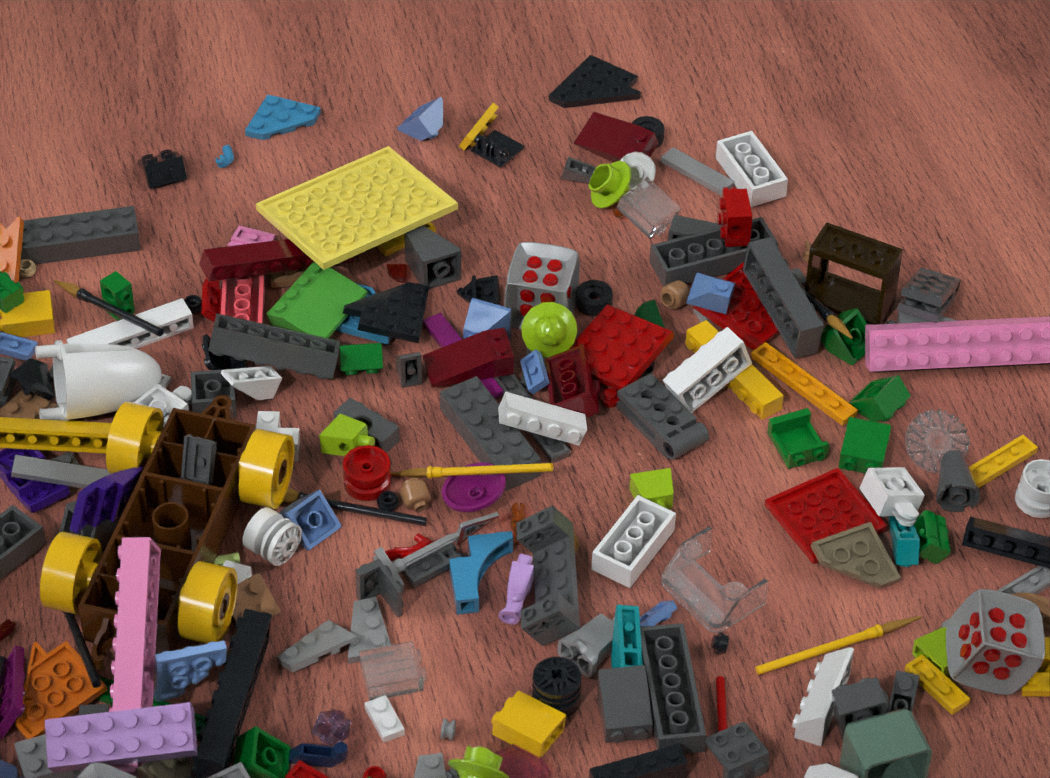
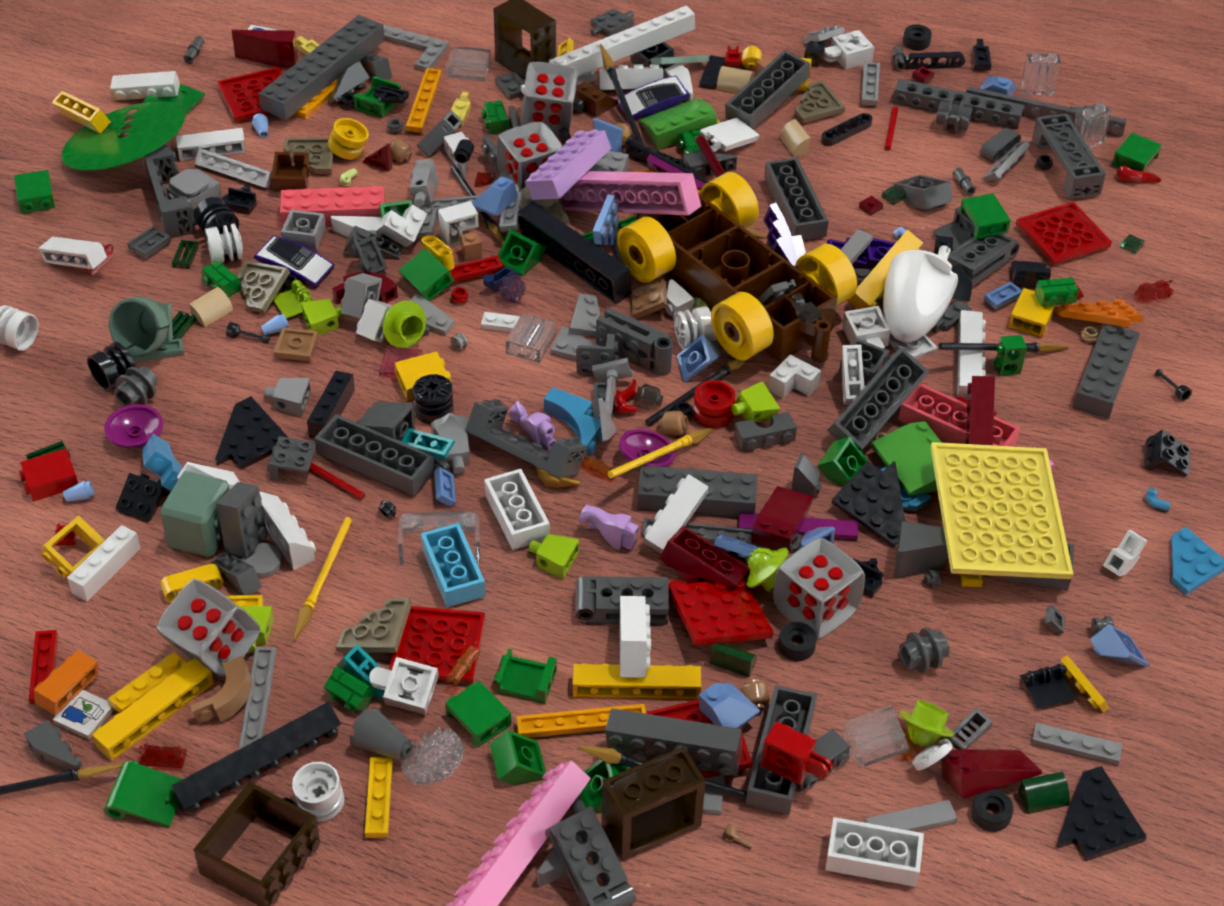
camera: 125 degrees right, 0 degrees up
none -> yellow beam [160,564,223,603]
none -> medium azure brick [421,523,485,608]
none -> clear orange pin [447,646,480,685]
none -> lavender hips [579,505,639,550]
none -> dark grey hinge [596,307,673,376]
none -> clear smoke head [635,384,663,411]
none -> clear smoke plate [792,293,822,325]
none -> dark grey piece [899,627,950,673]
none -> dark green brick [1018,772,1070,814]
none -> light grey plate [1031,723,1122,766]
none -> dark grey plate [1044,606,1065,635]
none -> dark grey wheel [1091,616,1114,636]
none -> white brick [1103,530,1148,576]
none -> black hinge [1155,369,1192,401]

